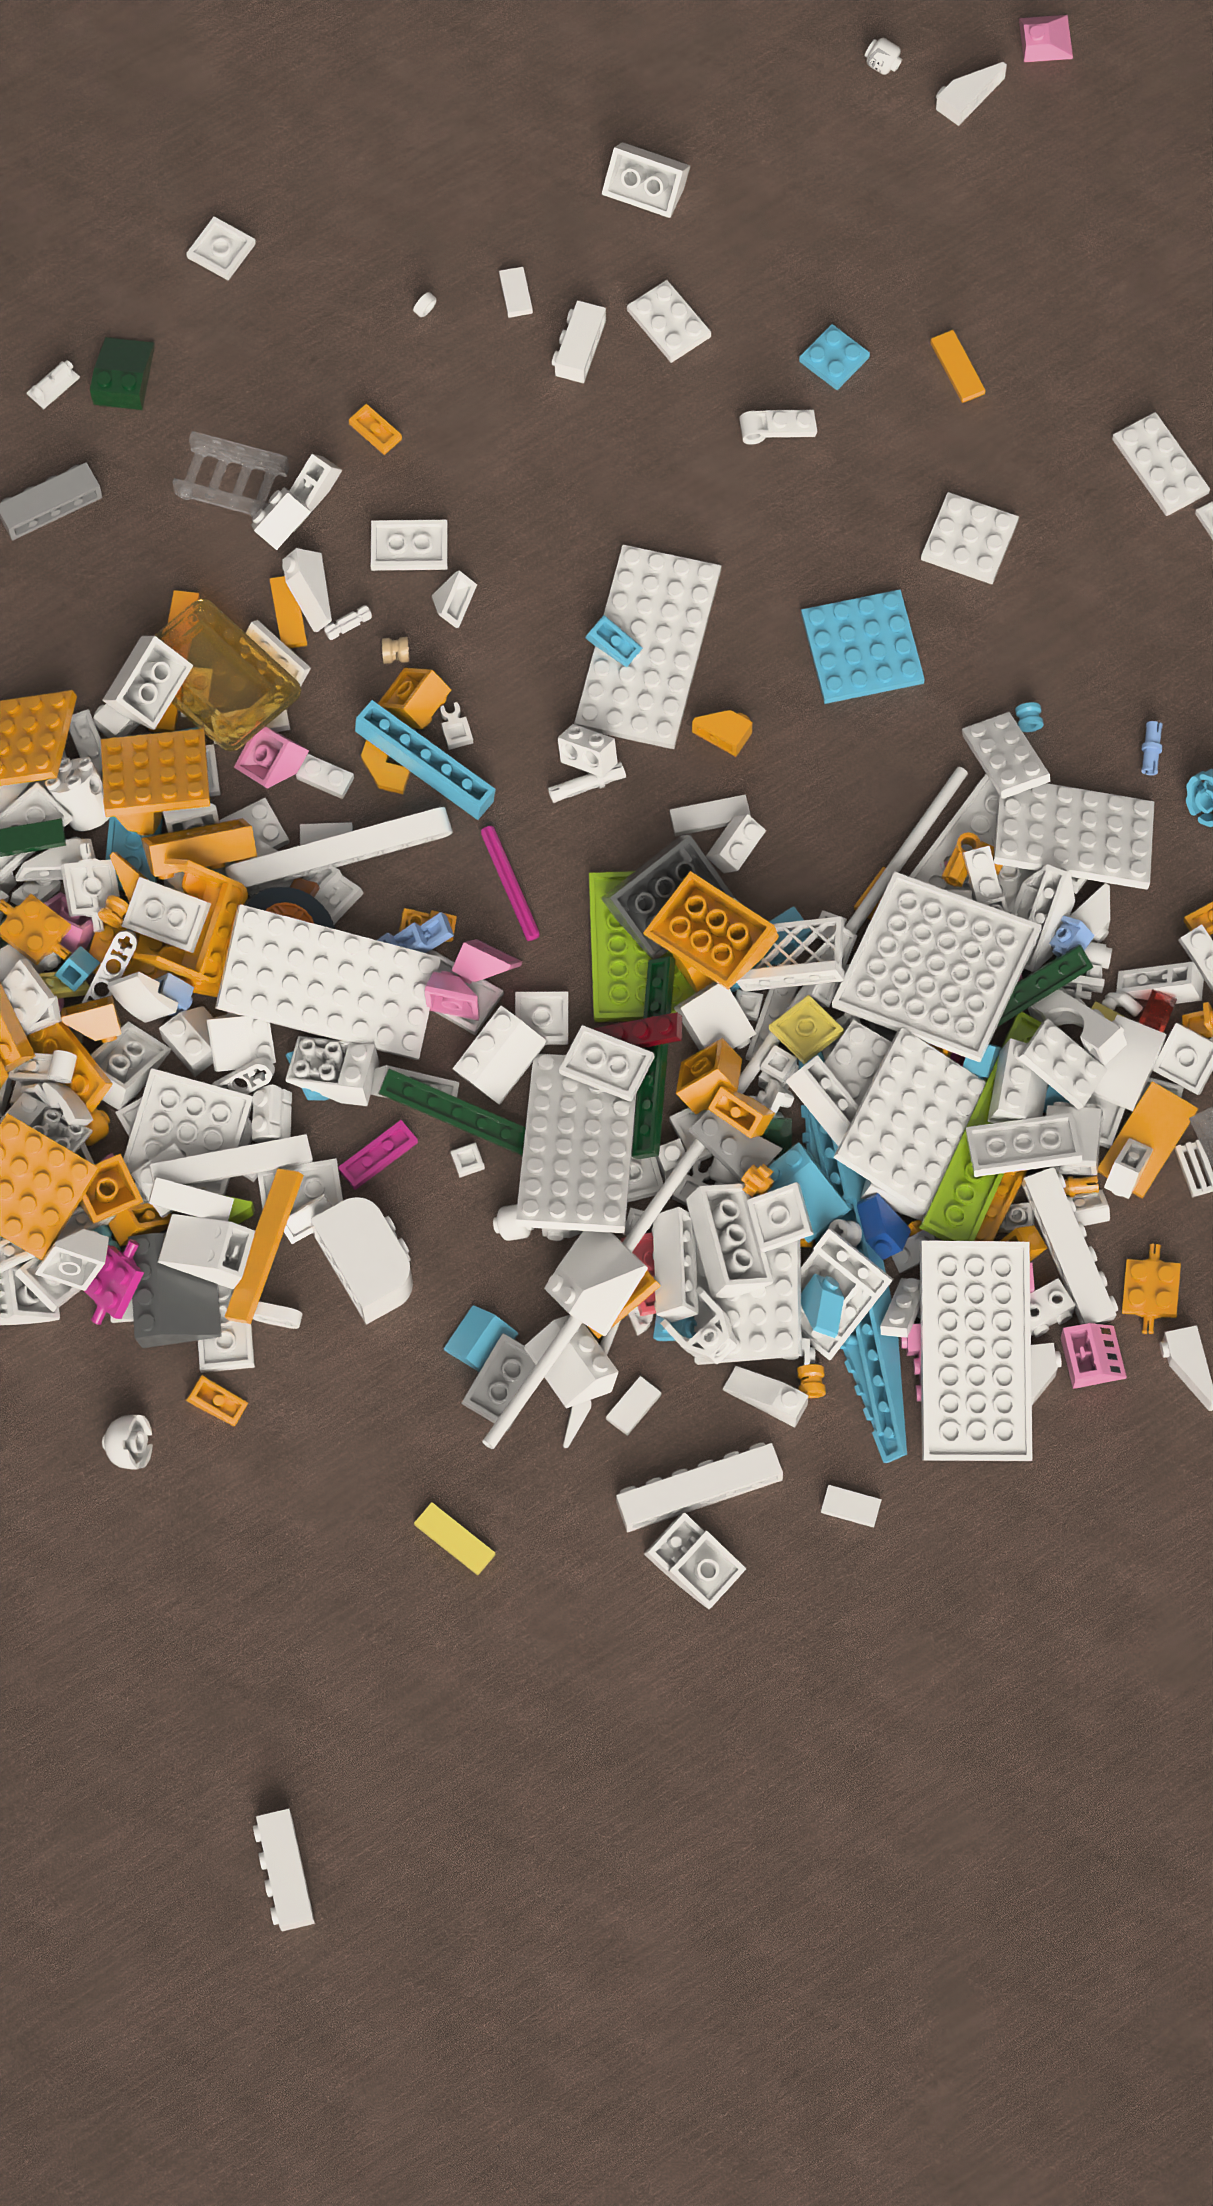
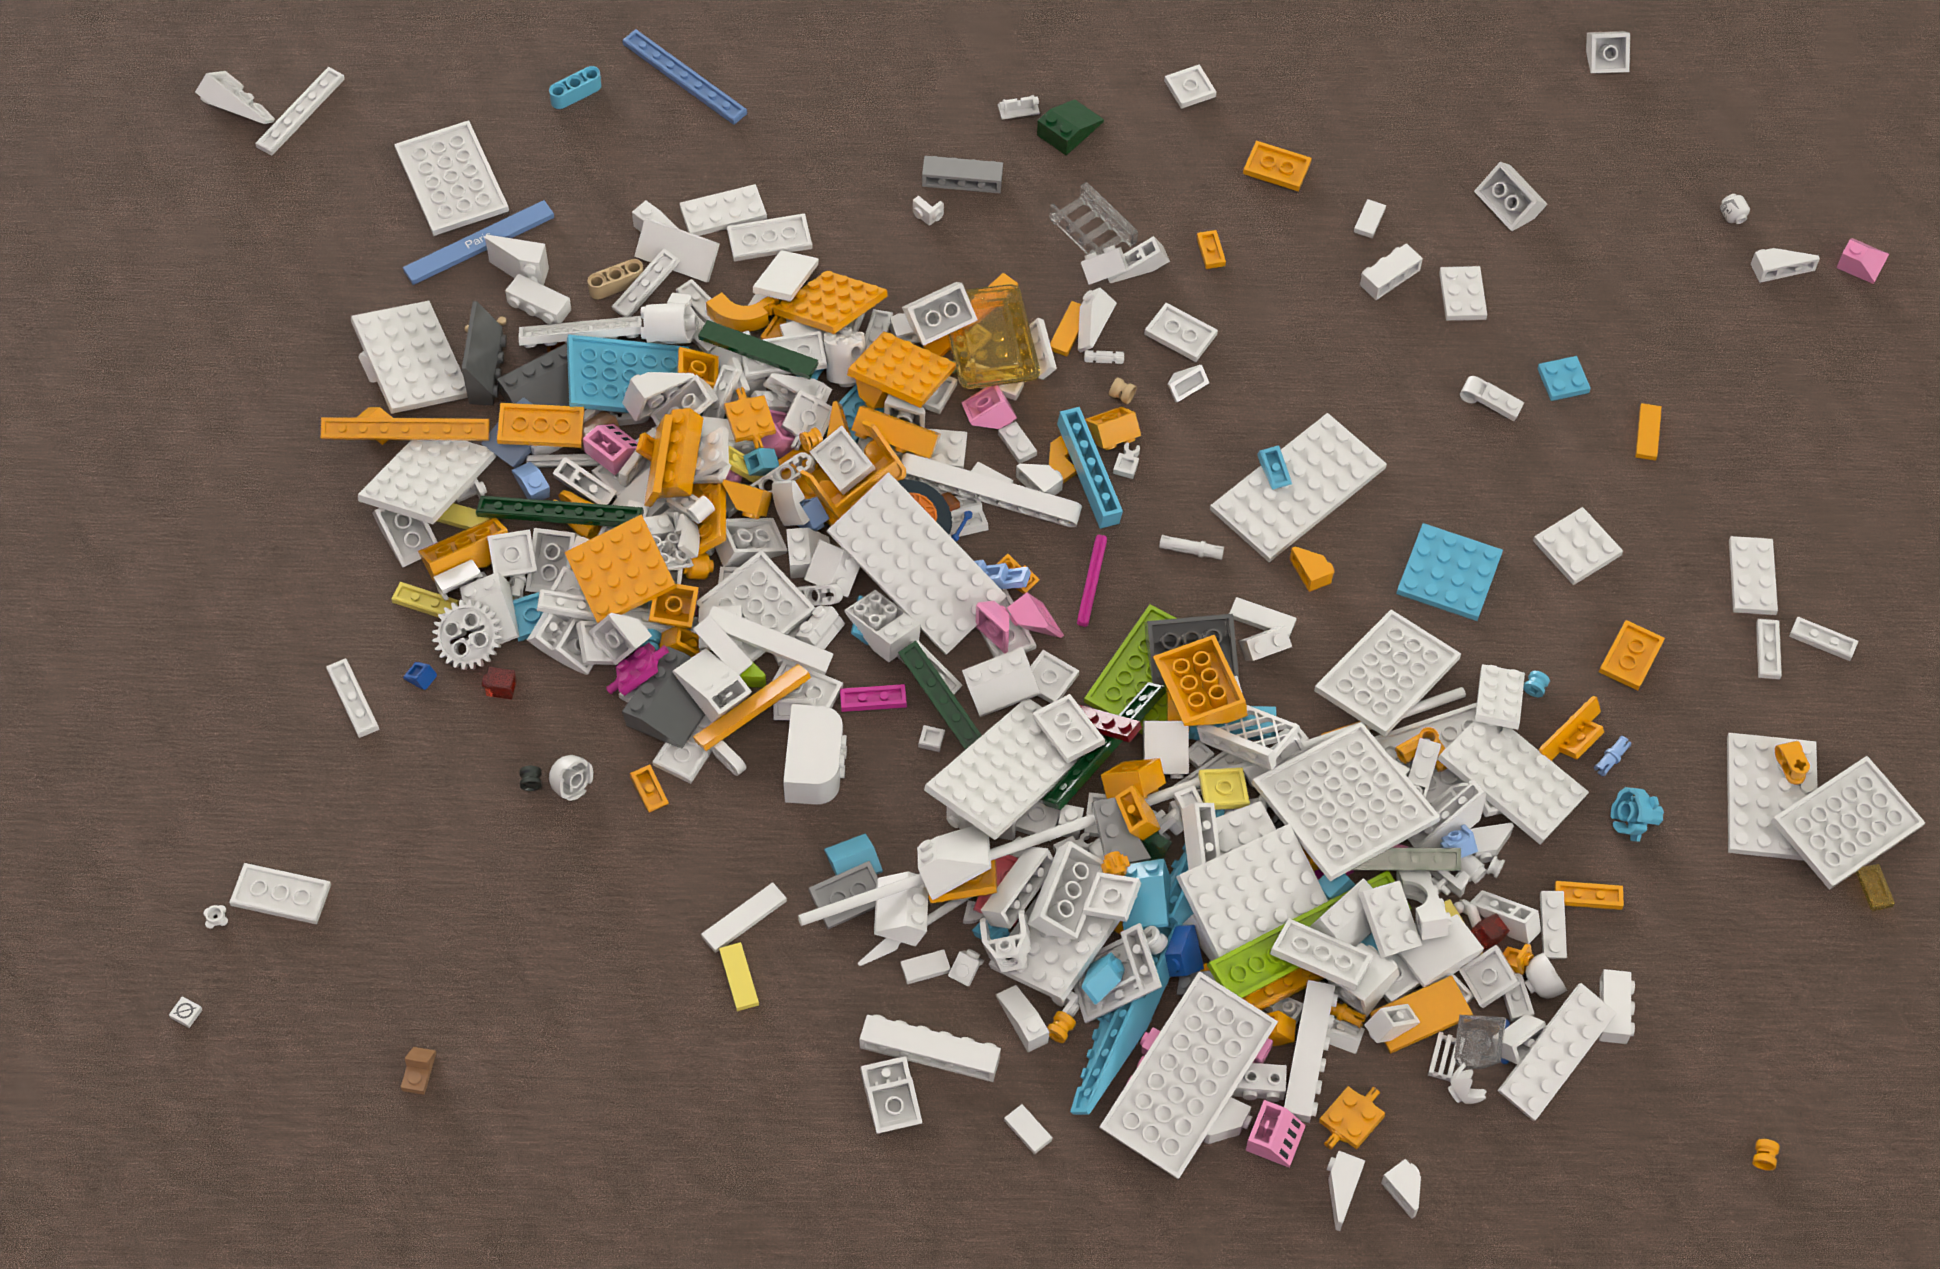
camera: 30 degrees right, 10 degrees down
white brick [253,1809,315,1931] -> none
white tile [413,292,437,317] -> none
white head [493,1204,534,1241] -> none
white brick [558,724,618,777] -> none
white plate [880,1278,920,1338] -> none
none -> medium nougat slope [401,1047,436,1095]
none -> pearl dark grey wheel [519,765,542,791]
none -> white tile [701,882,787,953]
none -> white bracket [913,196,944,226]
none -> white bracket [948,949,984,986]
none -> blue hinge [951,511,973,542]
none -> white slope [1016,464,1063,496]
none -> light orange plate [1243,141,1312,192]
none -> white plate [1314,610,1461,737]
none -> white bush [1486,856,1505,878]
none -> light orange bracket [1539,696,1604,761]
none -> light orange plate [1599,620,1665,691]

